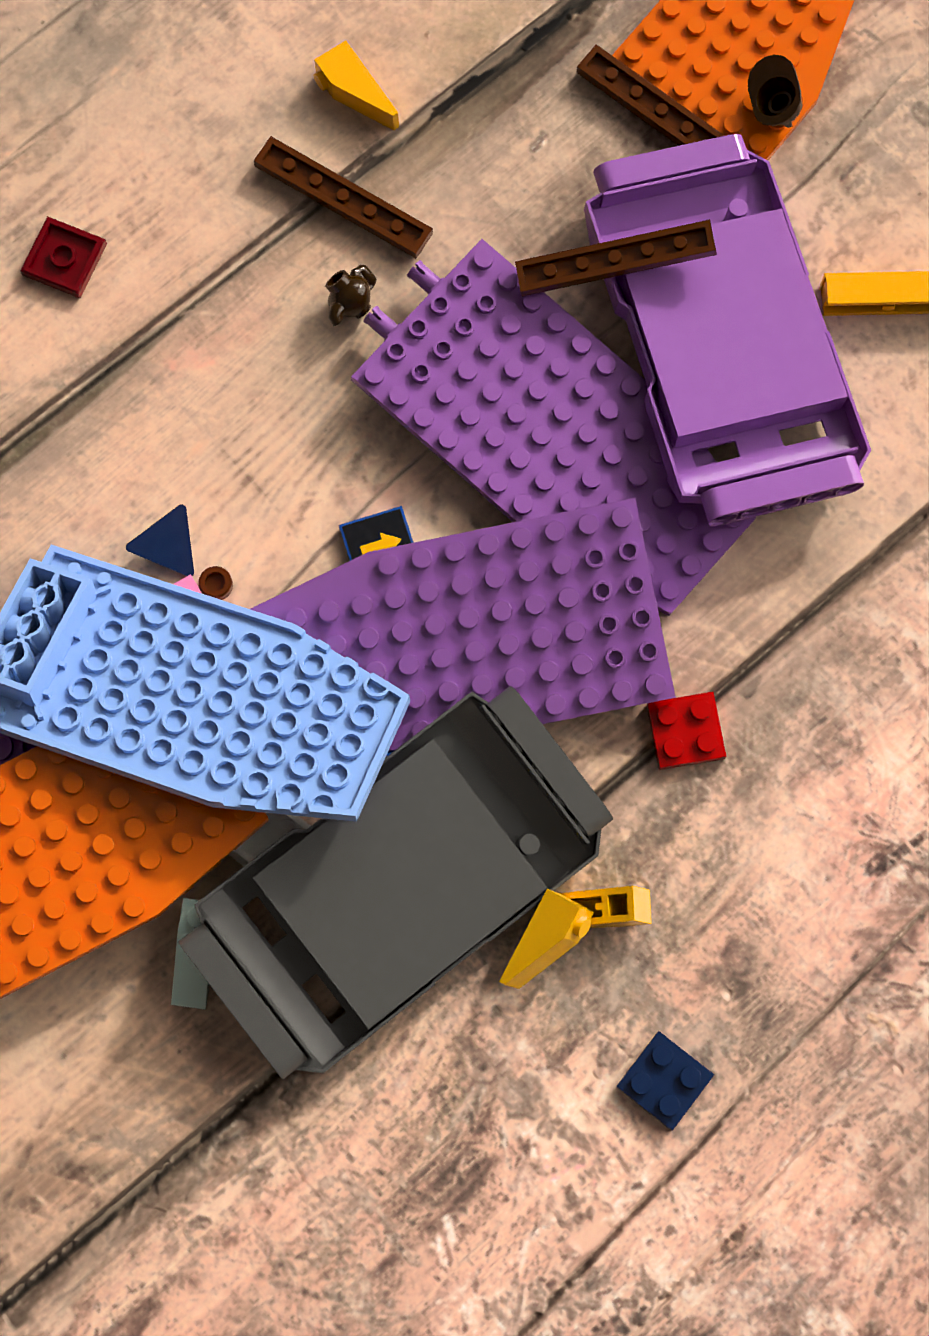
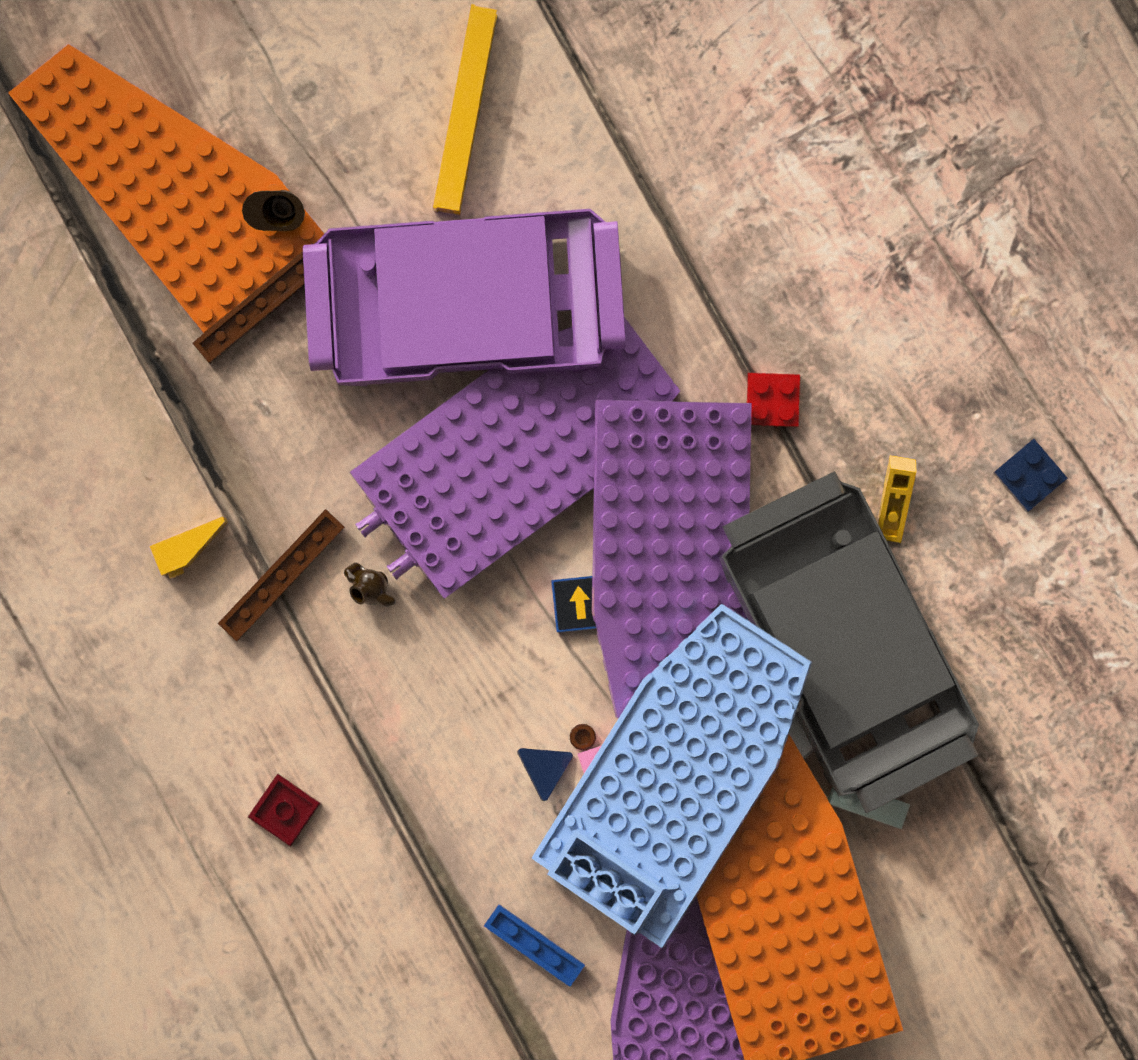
camera: 75 degrees left, 10 degrees up
yellow slope [499,889,594,989] -> none
reddish brown plate [515,219,717,297] -> none

